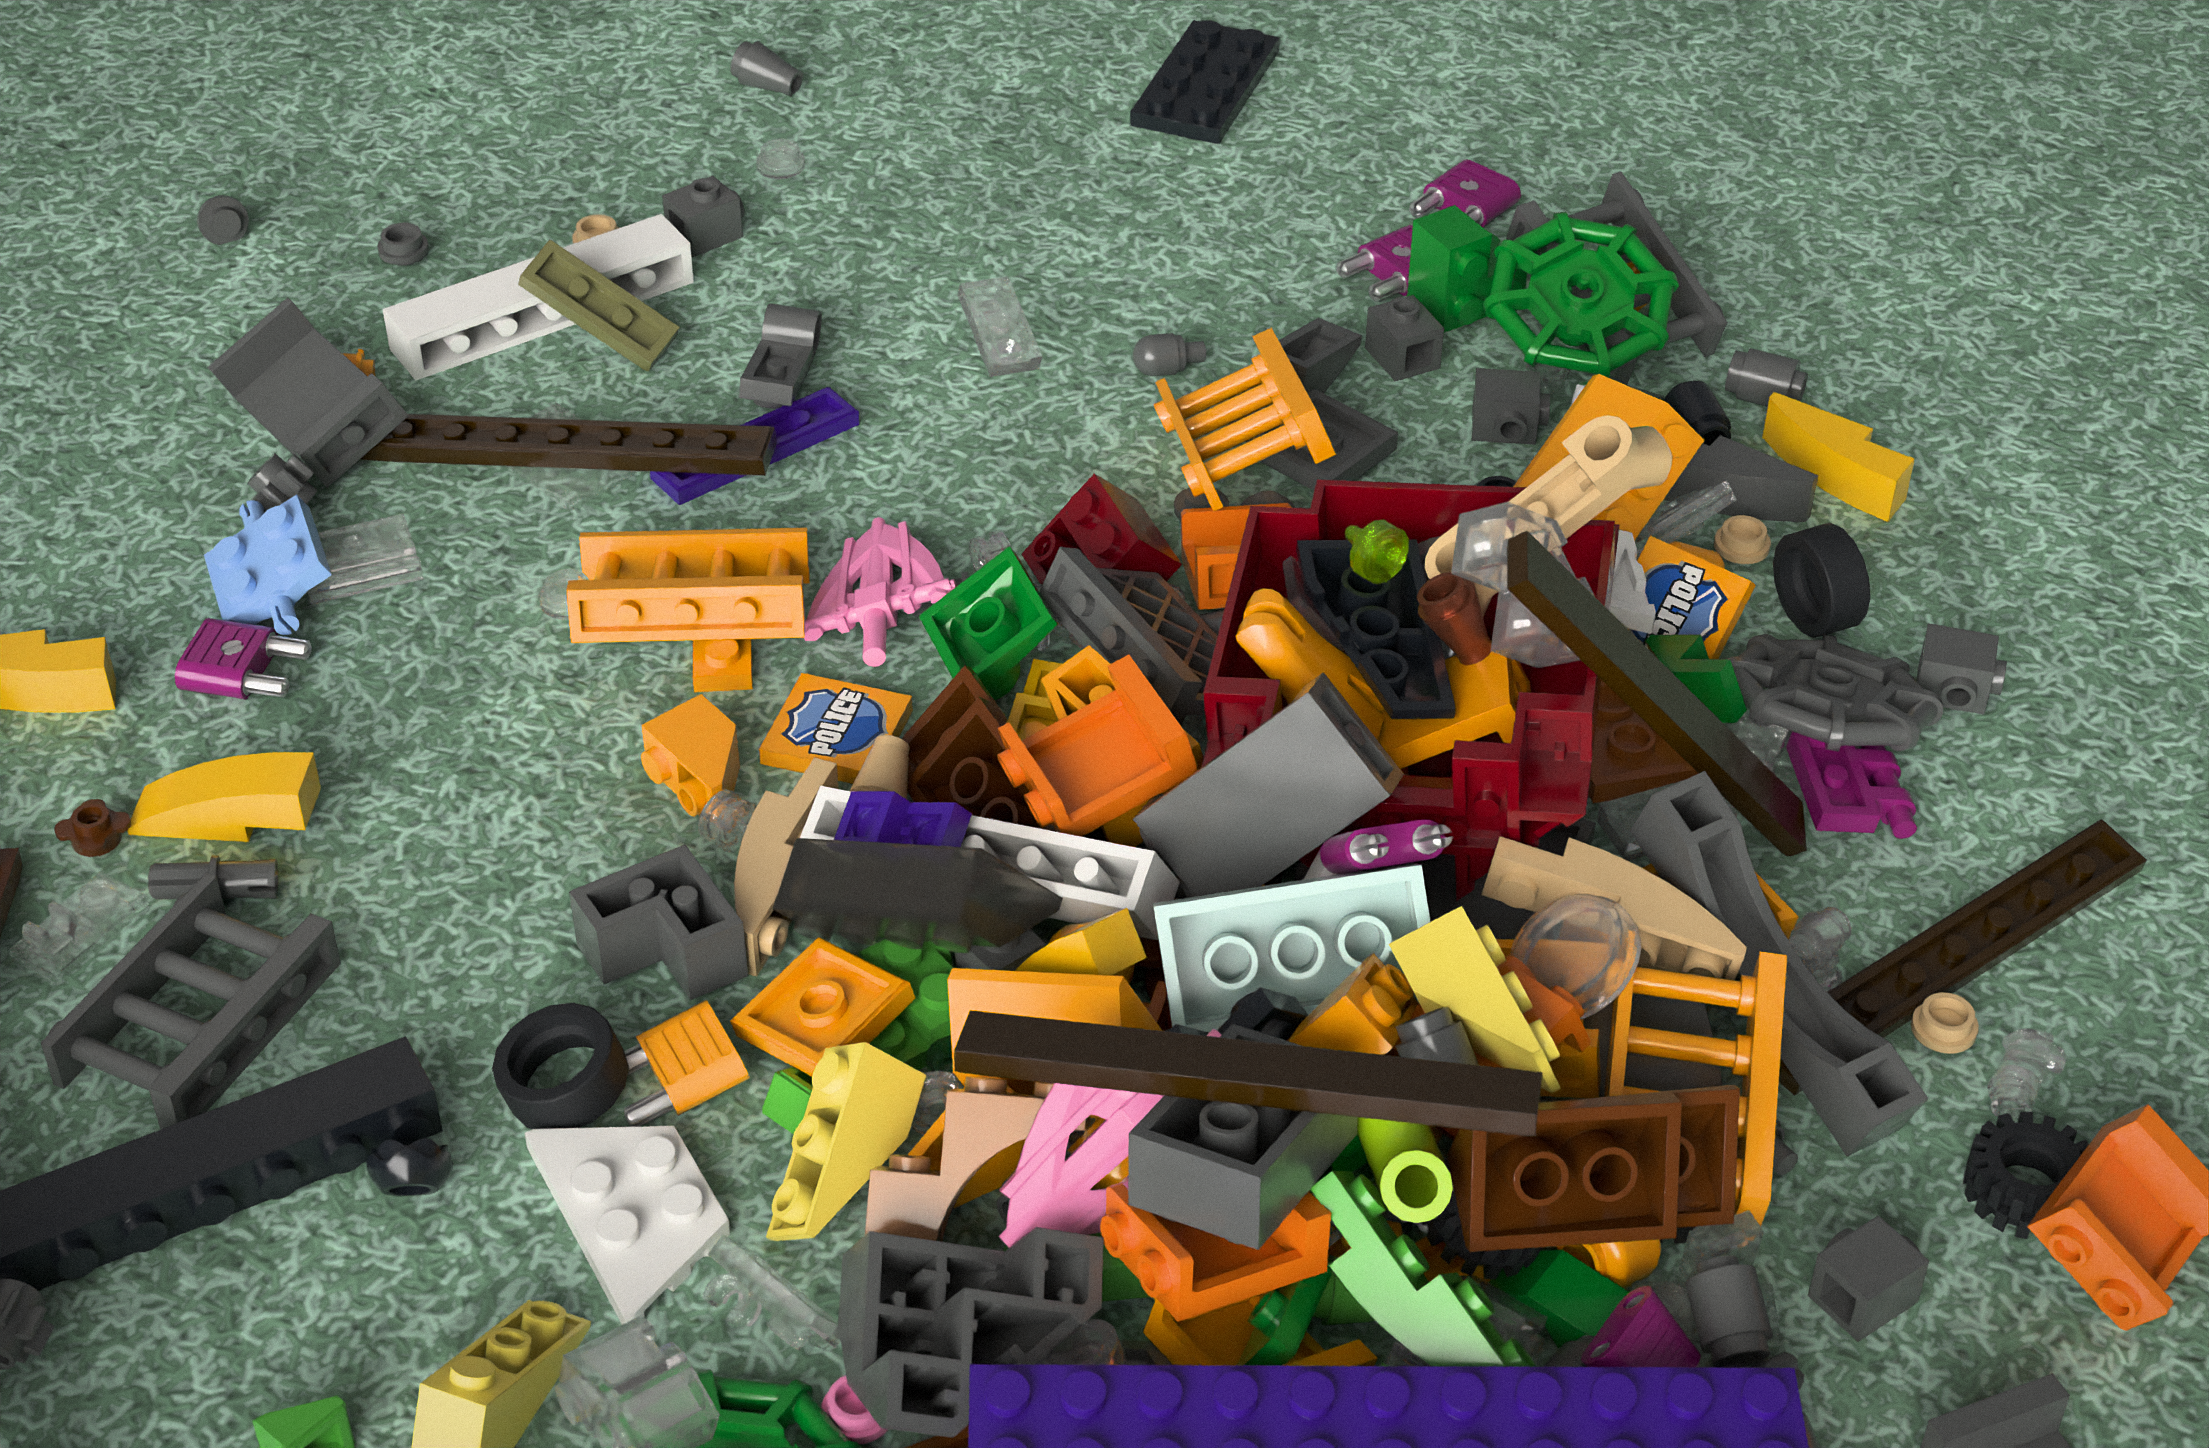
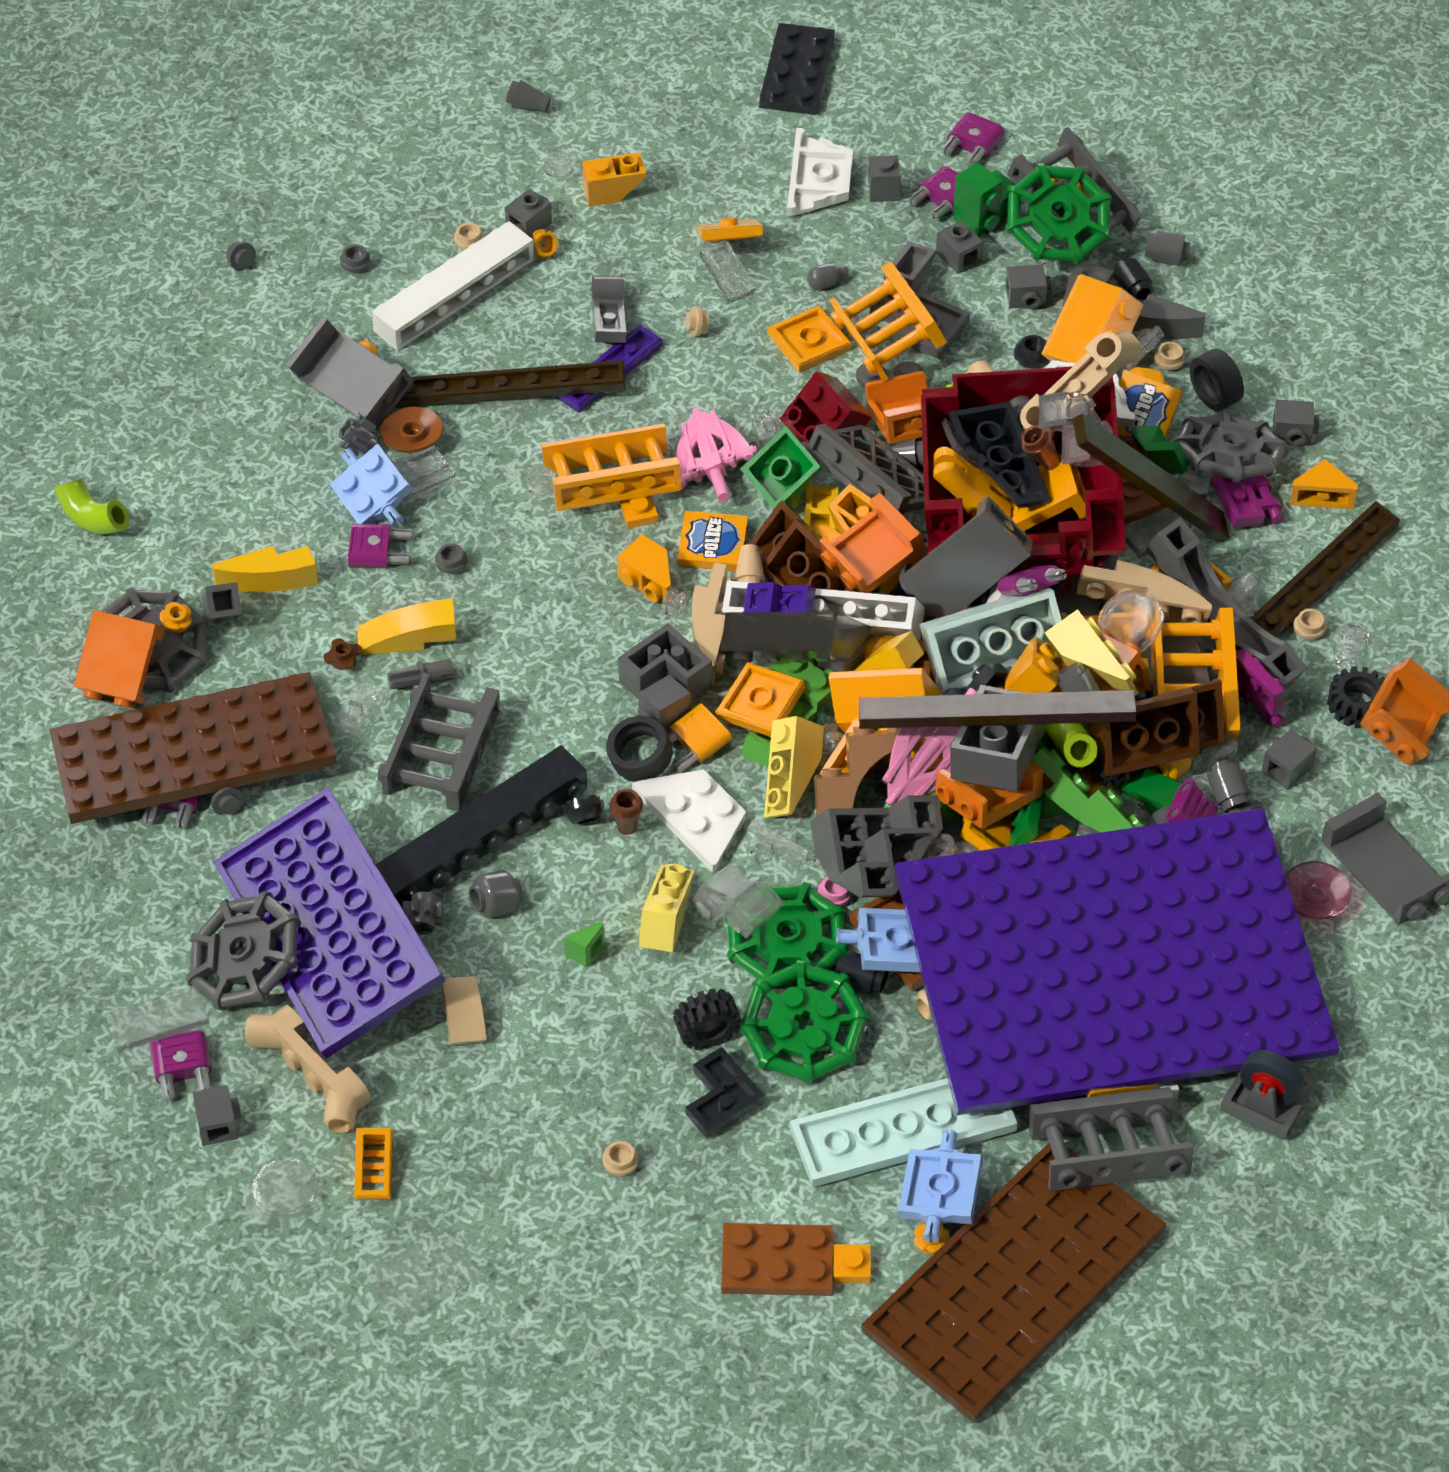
camera: 10 degrees left, 10 degrees up
olive plate [518,239,680,372] -> none
clear neon green tile [1345,519,1409,584] -> none
yellow slope [1762,392,1915,522] -> none
none -> dark orange dish [380,407,443,453]
none -> dark grey plate [435,543,468,574]
none -> dark grey head [468,870,522,918]
none -> light orange plate [532,229,558,259]
none -> light orange slope [582,152,646,207]
none -> copper cone [609,789,643,835]
none -> dark grey brick [638,675,691,730]
none -> tan plate [685,306,709,337]
none -> light orange plate [696,217,763,242]
none -> light orange tile [767,305,852,373]
none -> white wing [787,128,853,216]
none -> dark grey brick [868,155,901,202]
none -> magenta plate [1236,648,1286,728]
none -> light orange slope [1290,459,1358,509]

